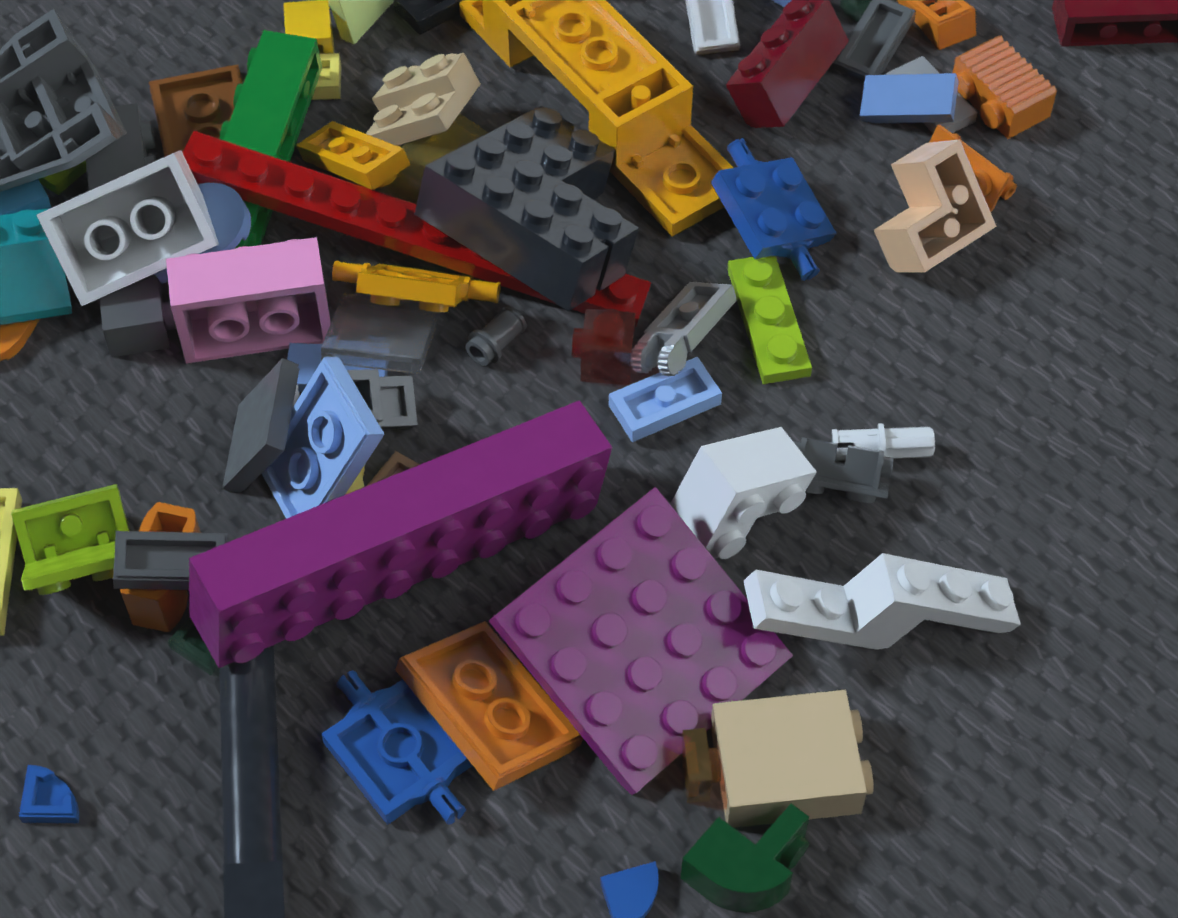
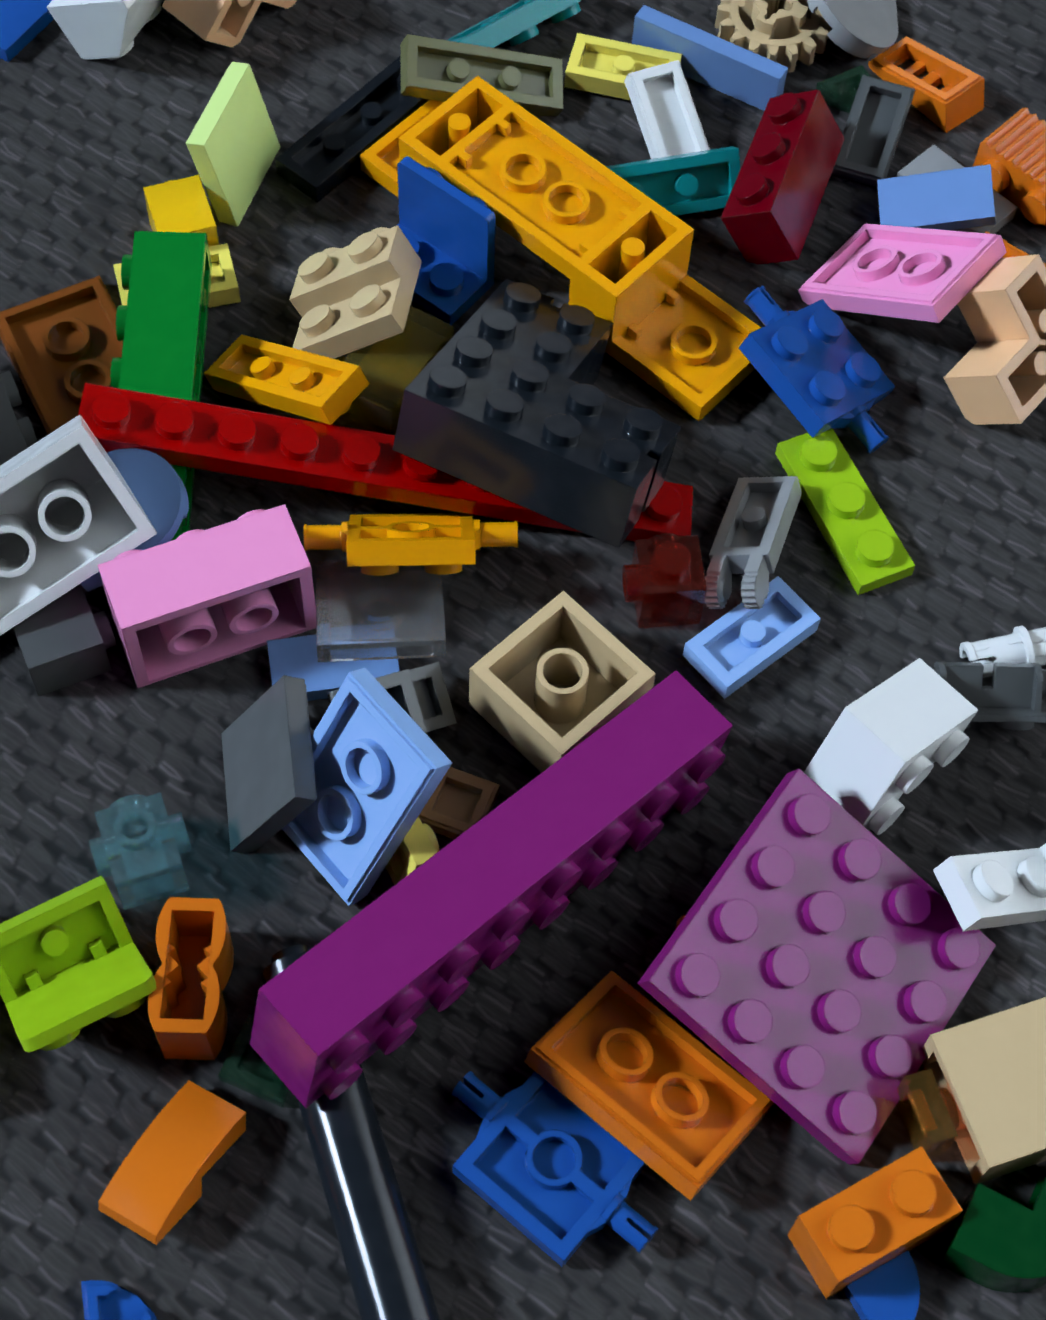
camera: 15 degrees left, 5 degrees up
dark grey tile [113,531,228,590] -> none
dark grey pin [466,306,527,366] -> none
none -> clear light blue brick [89,792,192,910]
none -> orange slope [98,1080,246,1245]
none -> blue bracket [396,156,496,326]
none -> tan brick [469,590,656,773]
none -> teal plate [606,146,741,216]
none -> orange brick [788,1146,963,1299]
none -> bright pink tile [798,223,1007,323]

